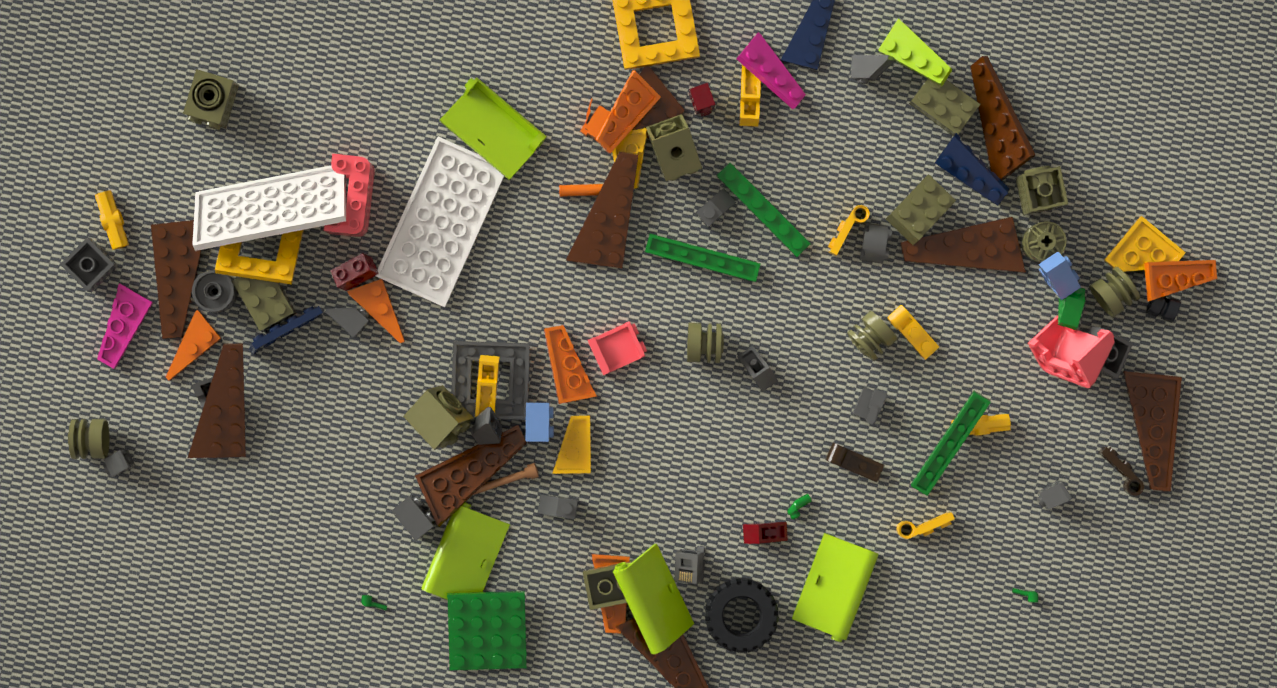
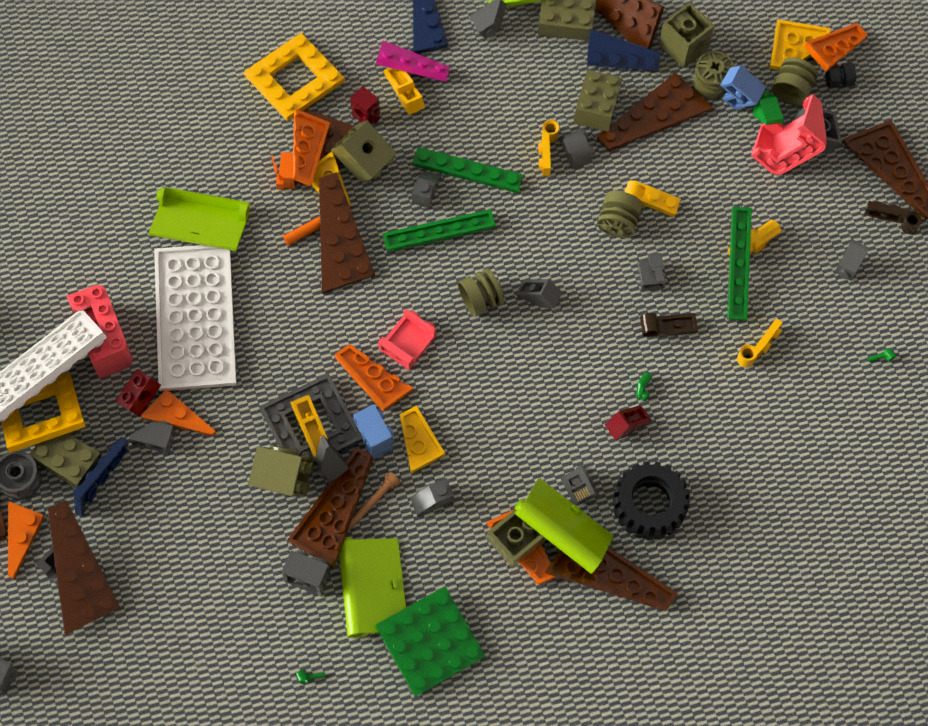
camera: 25 degrees left, 20 degrees down
lime door [792,533,879,643] -> none

